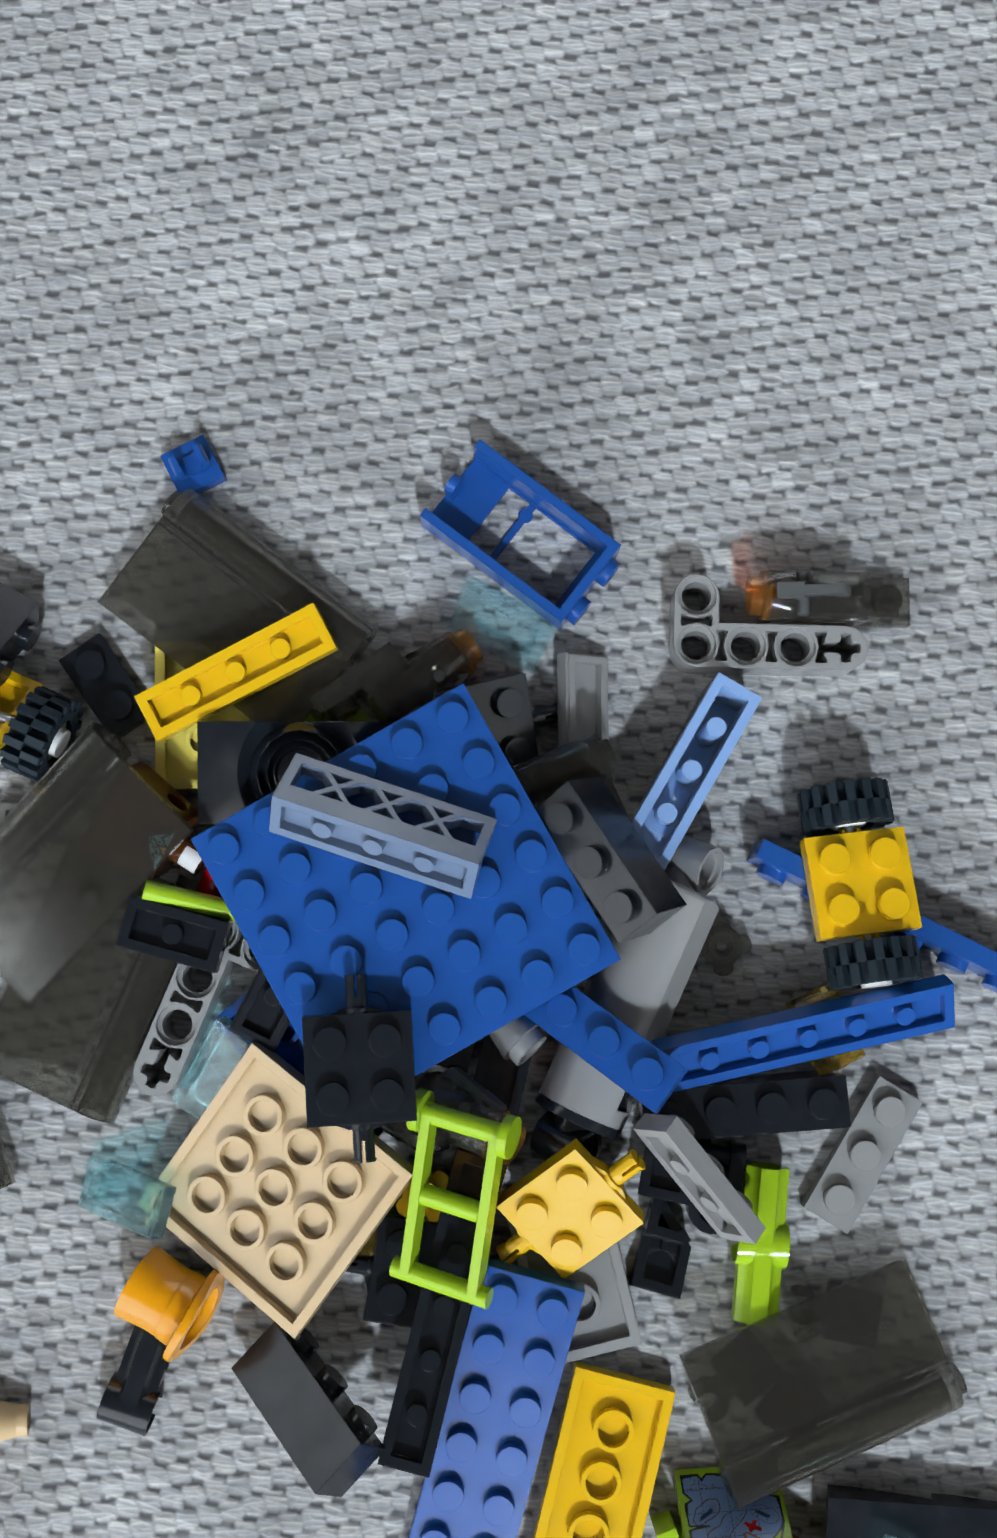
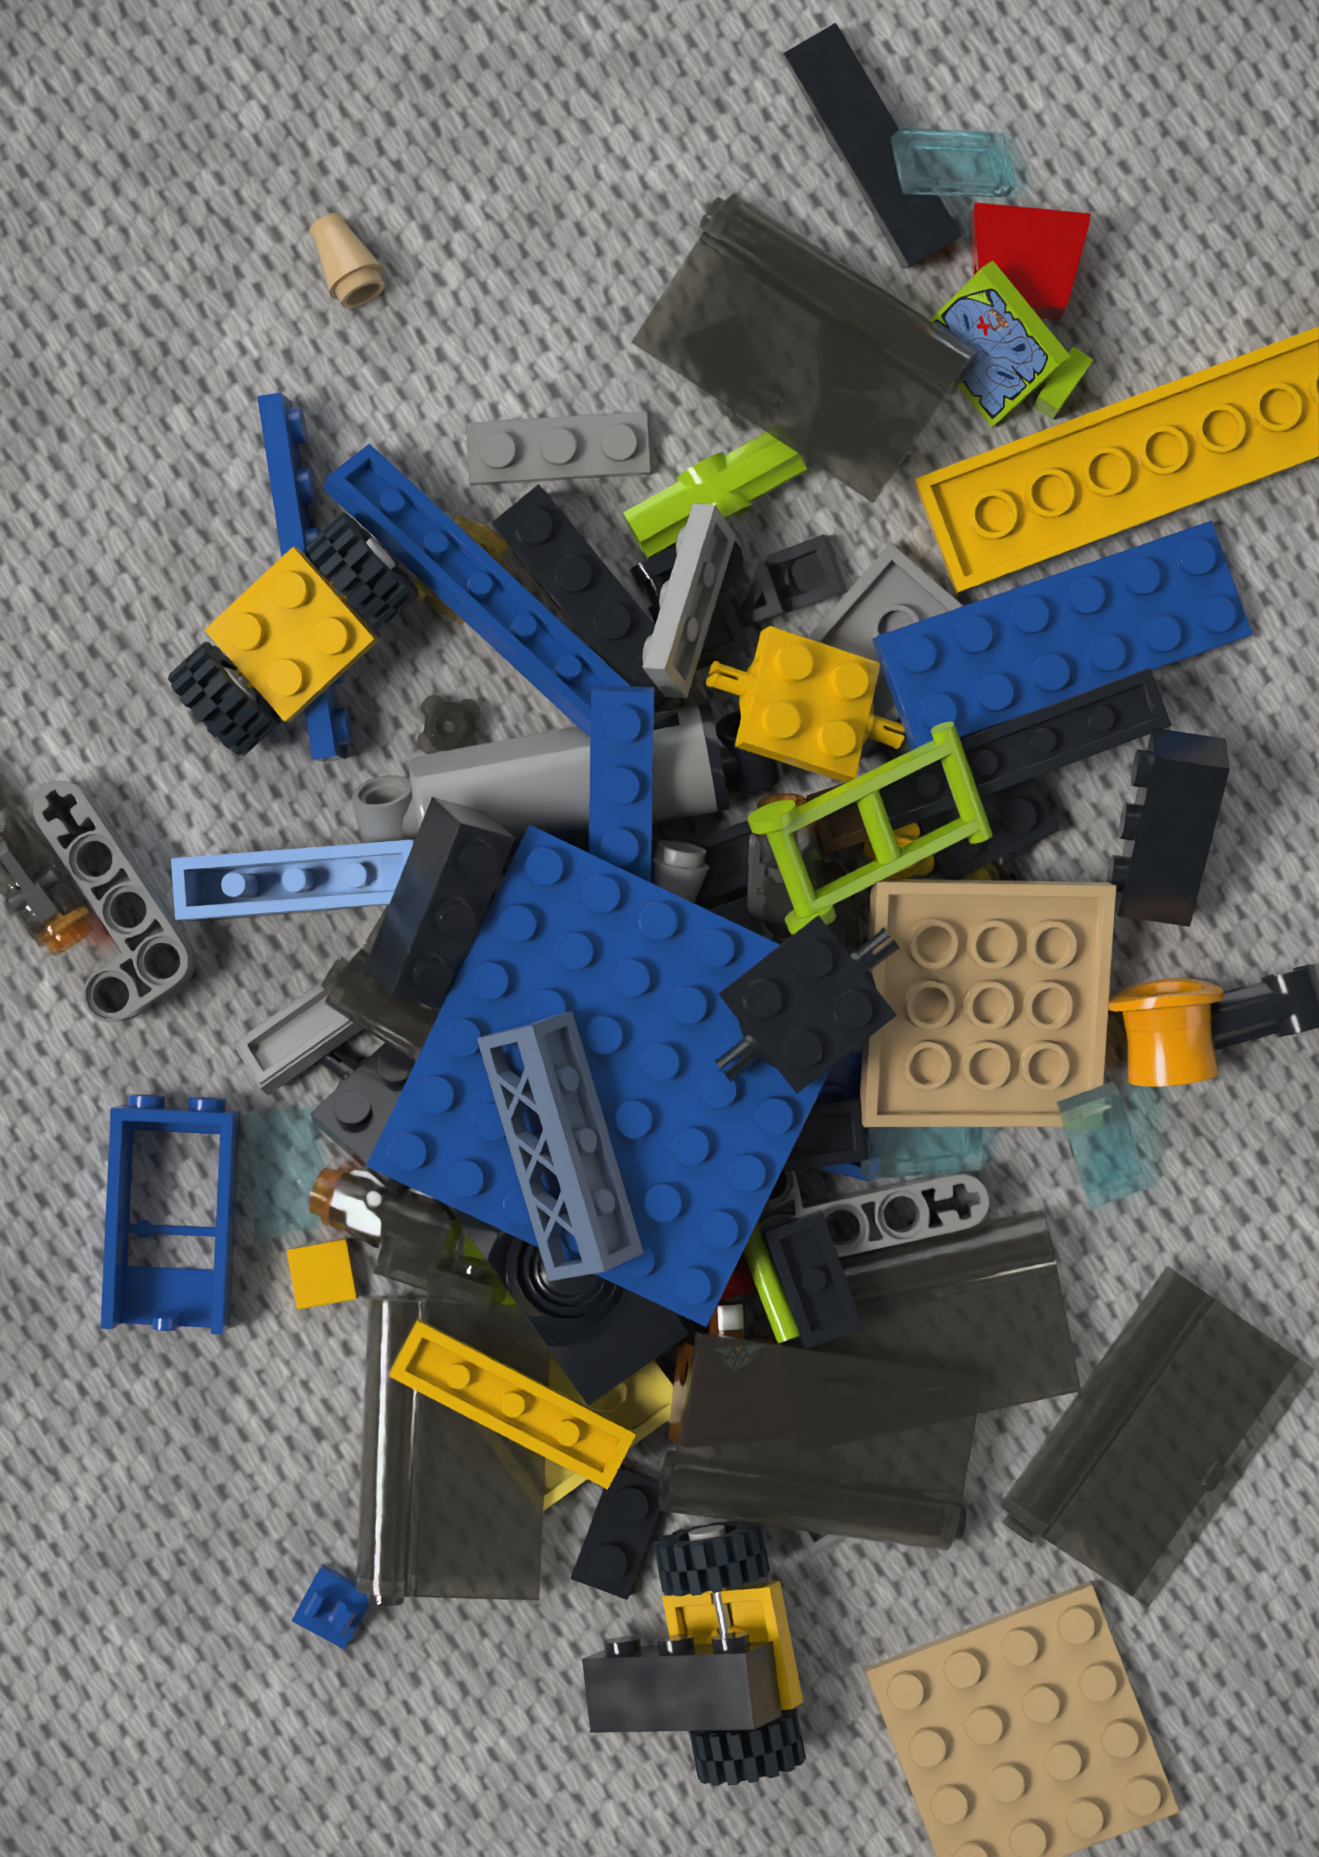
camera: 120 degrees left, 5 degrees up
none -> yellow tile [286,1238,358,1310]

